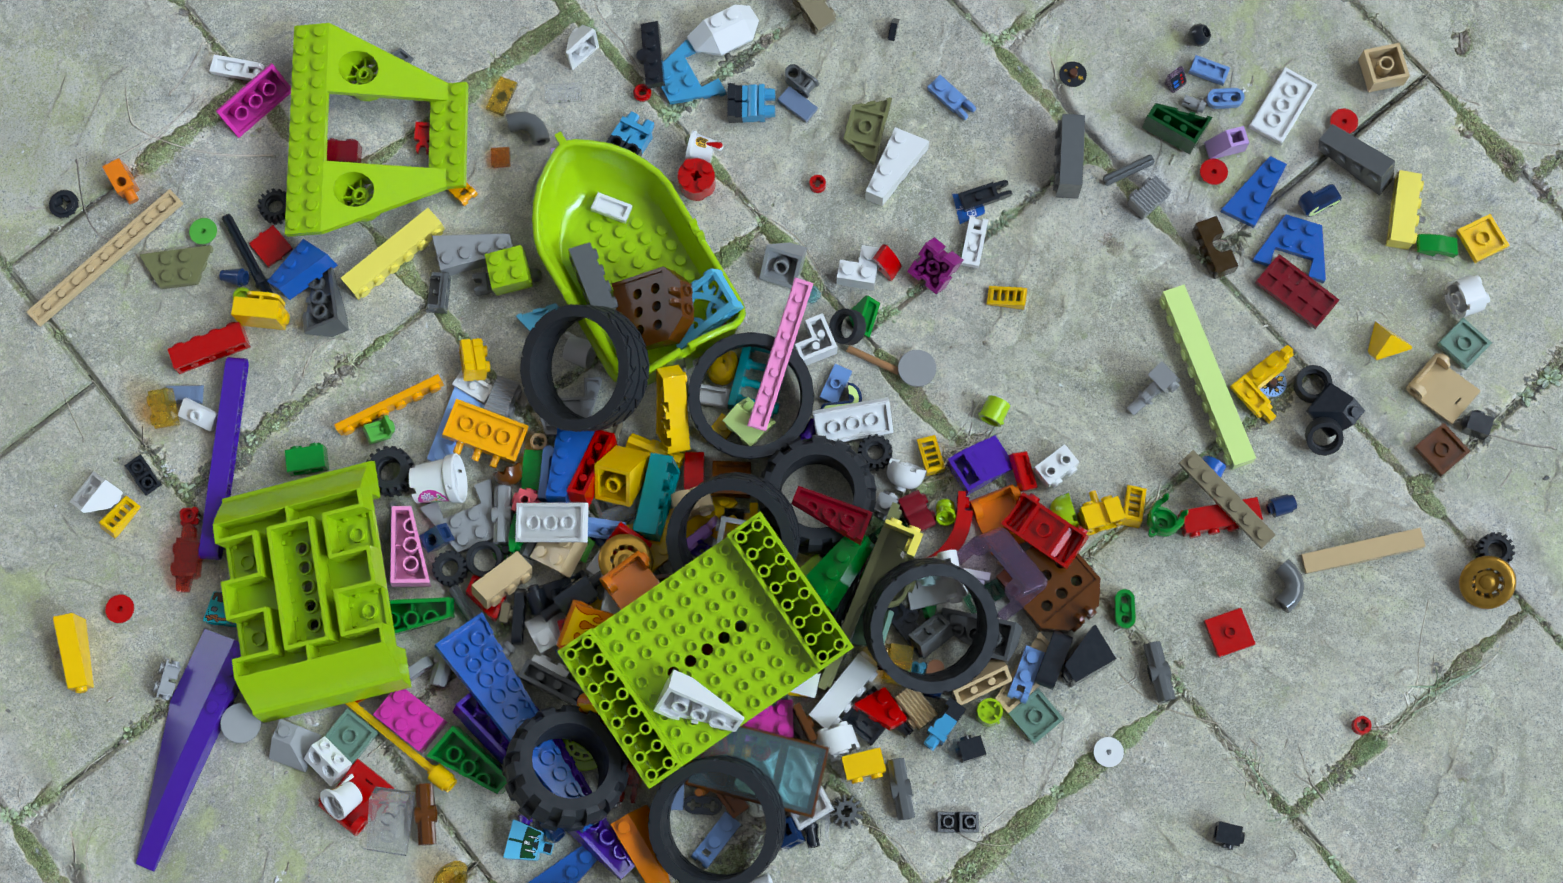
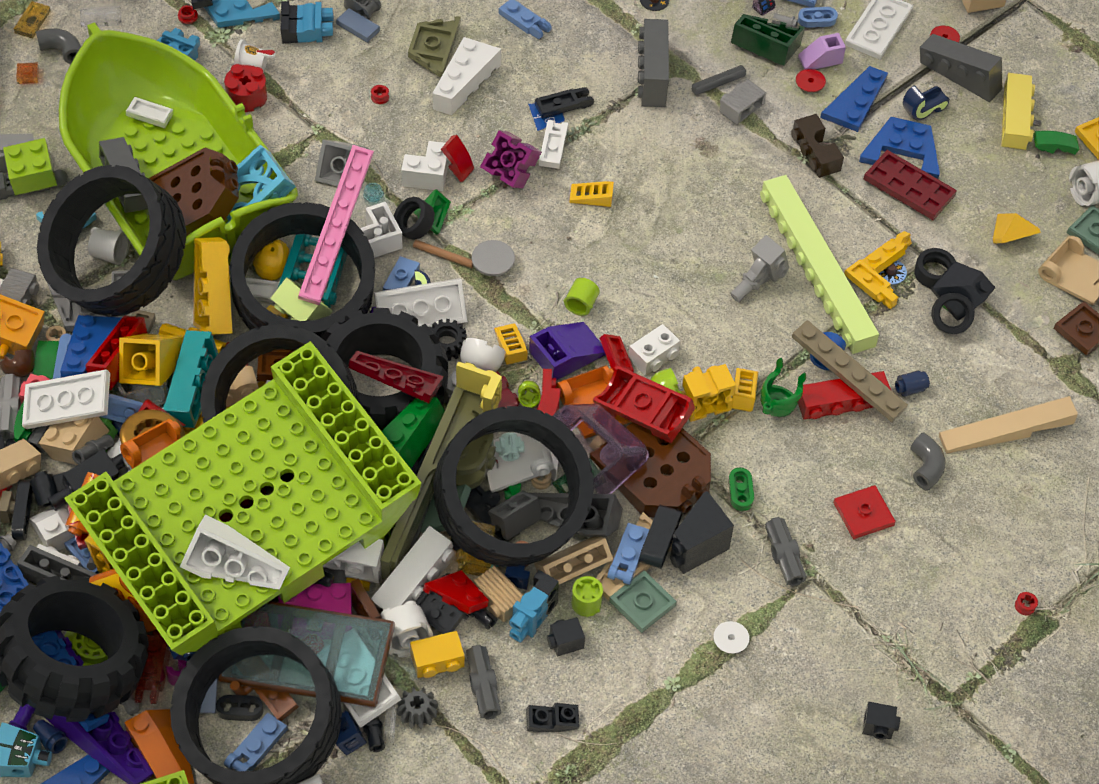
camera: 10 degrees left, 20 degrees down
none -> dark grey pin [72,434,114,464]

